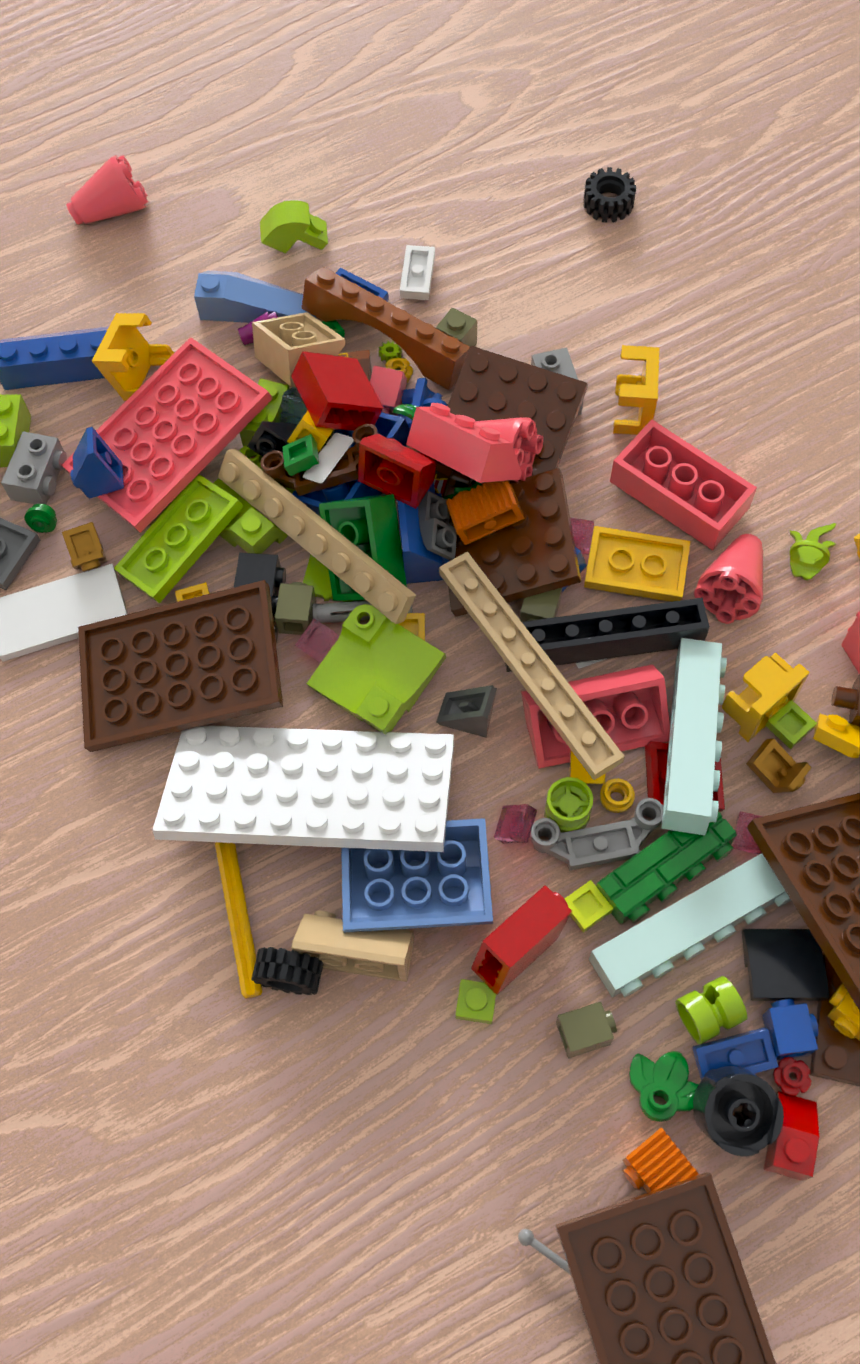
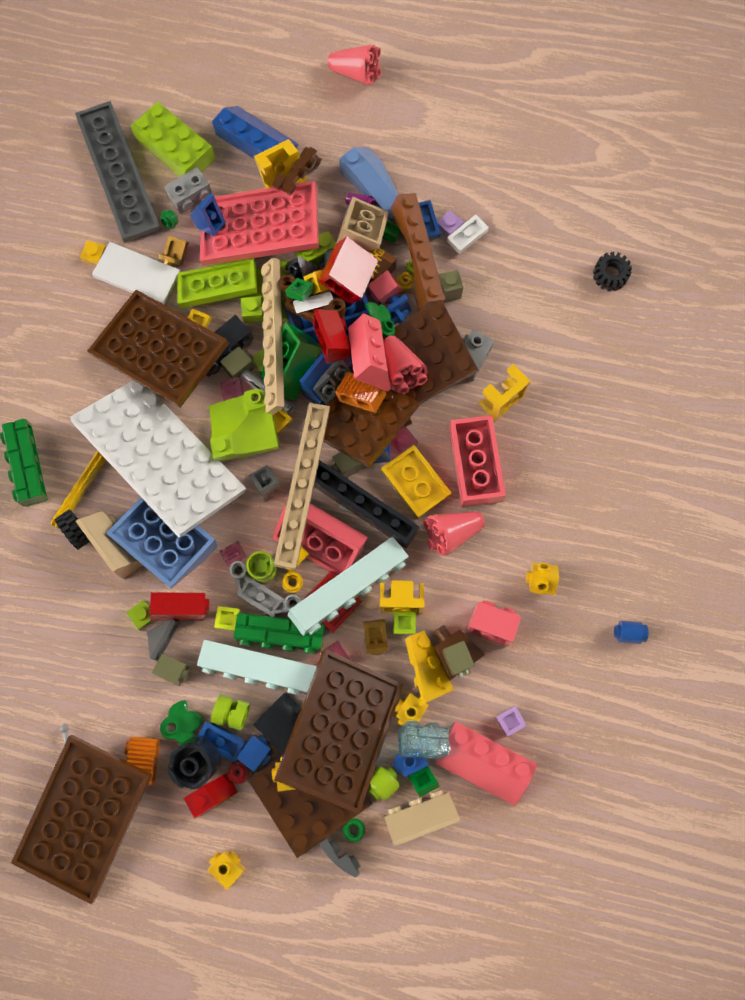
camera: 40 degrees right, 10 degrees up
lime brick [260,200,328,253] -> none
lime piece [789,523,836,581] -> none
none -> green brick [0,418,48,507]
none -> dark grey slope [147,619,180,662]
none -> reddish brown plate [272,147,322,196]
none -> lavender plate [437,210,464,236]

